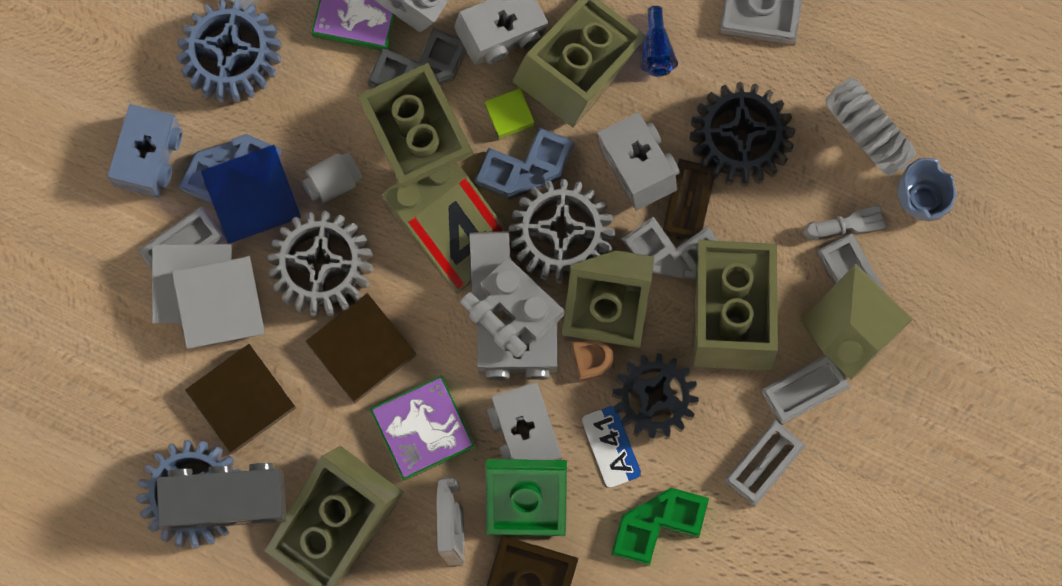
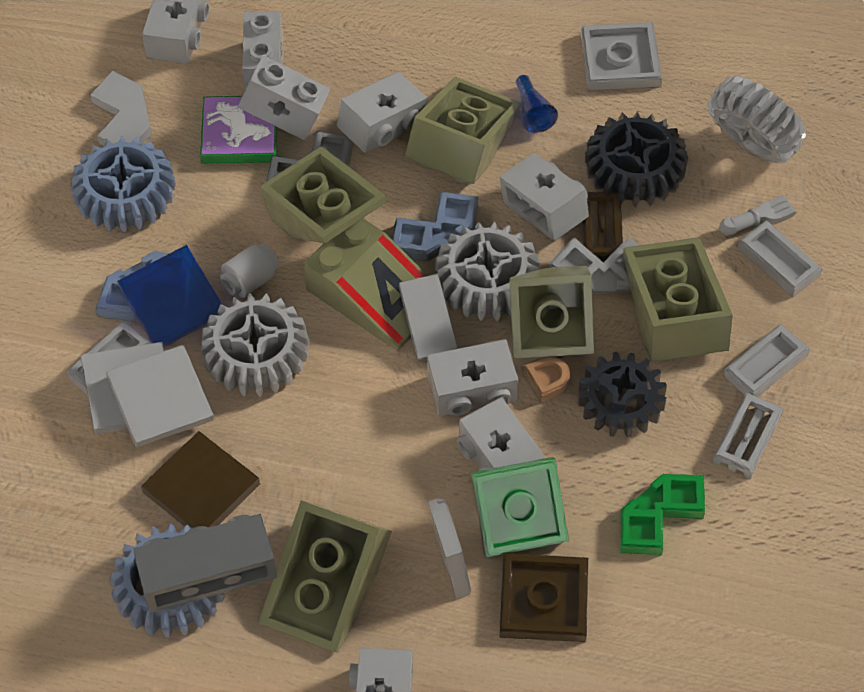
camera: 15 degrees left, 20 degrees down
sand blue brick [107,104,183,198] -> none
dark brown tile [306,293,416,404] -> none
tile [370,375,475,481] -> none
light grey plate [460,257,564,358] -> none
lime tile [485,88,535,140] -> none
sticker [582,406,641,487] -> none
olive slope [801,264,913,380] -> none
sand blue hair [897,158,957,222] -> none

